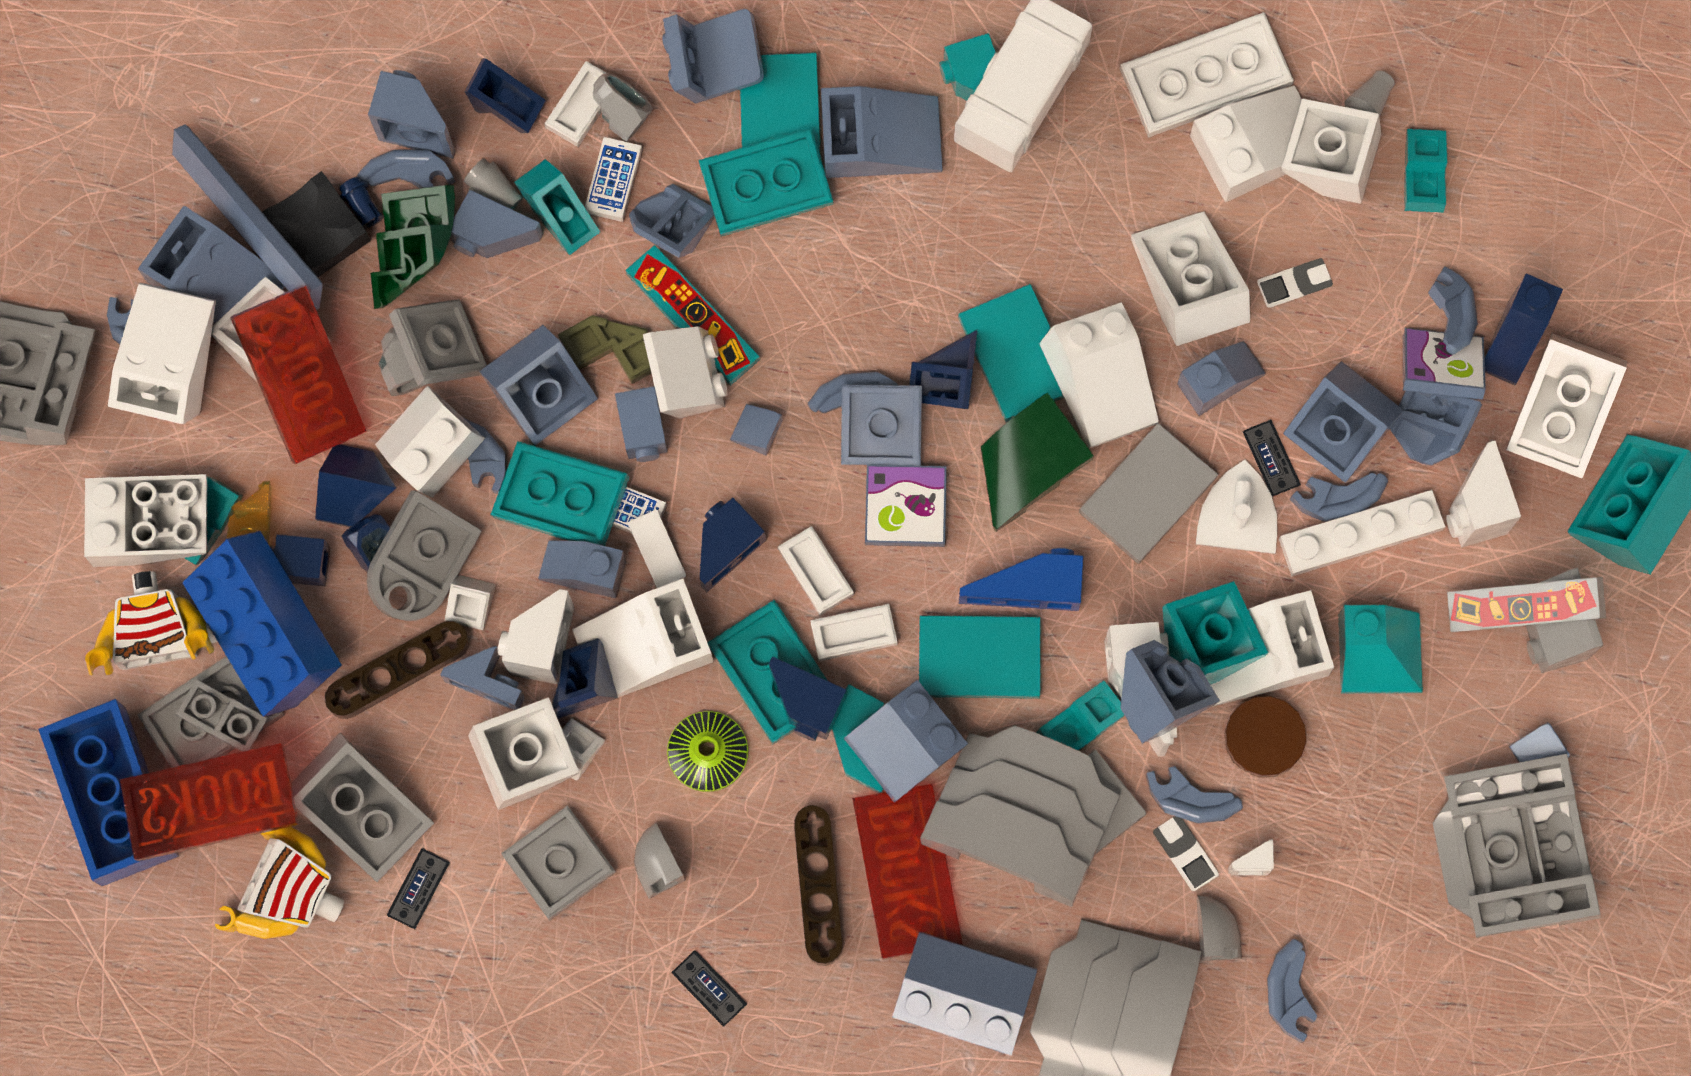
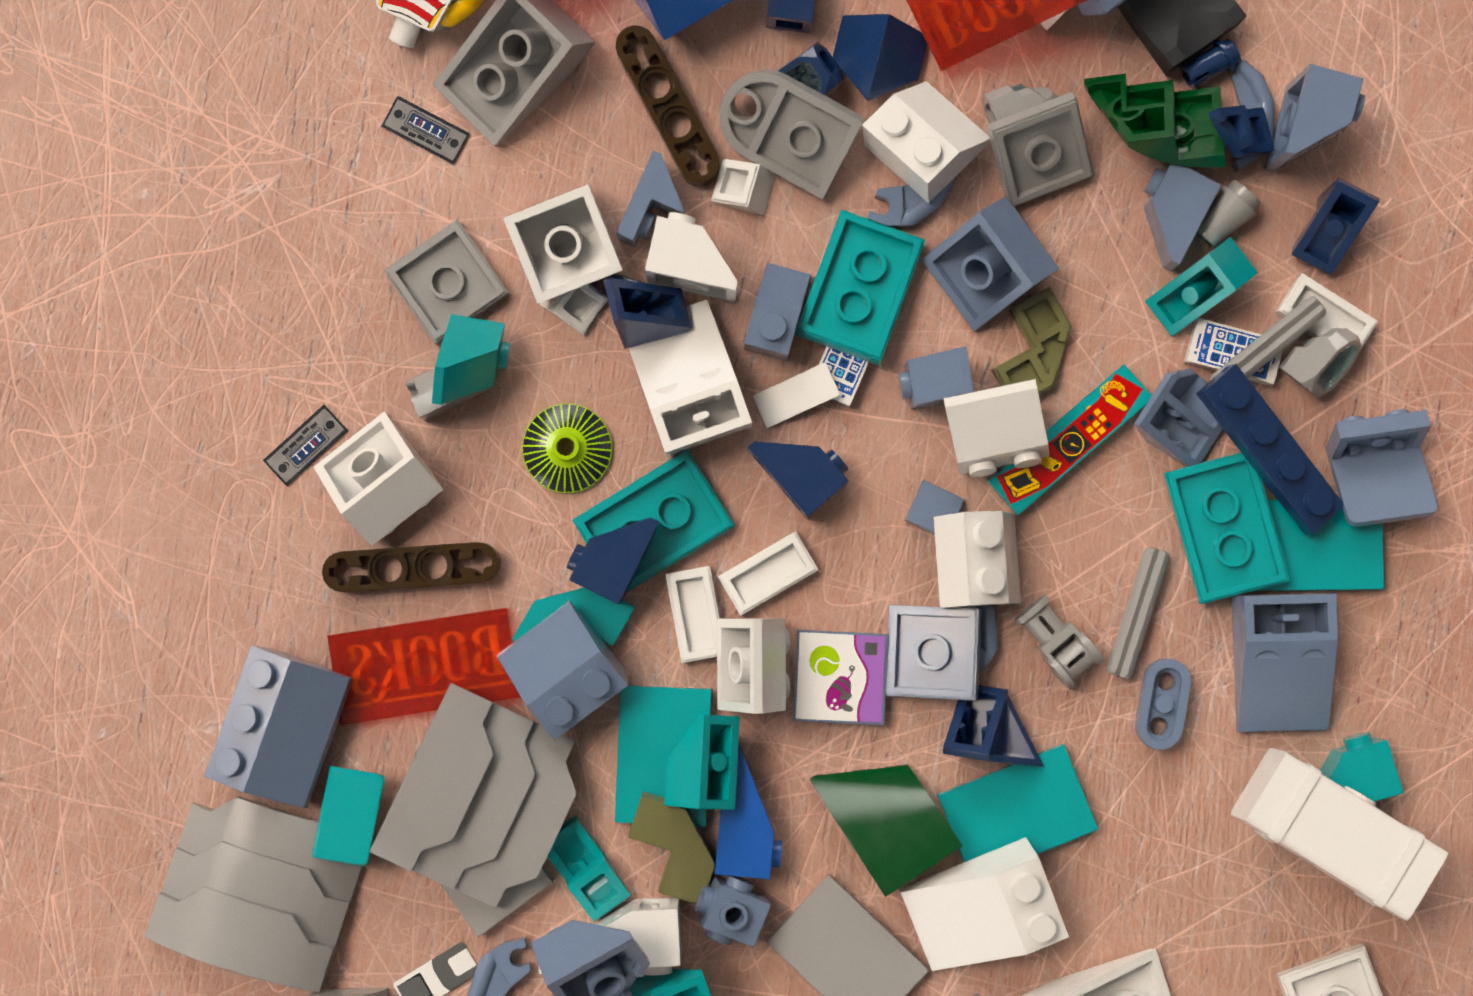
camera: 85 degrees right, 10 degrees up
none -> teal slope [311,766,384,866]
none -> white slope [314,412,443,546]
none -> teal slope [432,314,511,405]
none -> olive tile [628,791,716,904]
none -> teal slope [664,714,740,810]
none -> sand blue brick [695,876,771,947]
none -> white slope [717,618,790,714]
none -> white slope [934,511,1021,608]
none -> light grey connector [1014,595,1105,690]
none -> light grey axle [1107,547,1170,679]
none -> sand blue plate [1135,659,1191,750]
none -> dark blue plate [1196,364,1343,535]
none -> dark blue slope [1209,105,1275,158]
none -> light grey axle [1210,296,1326,381]

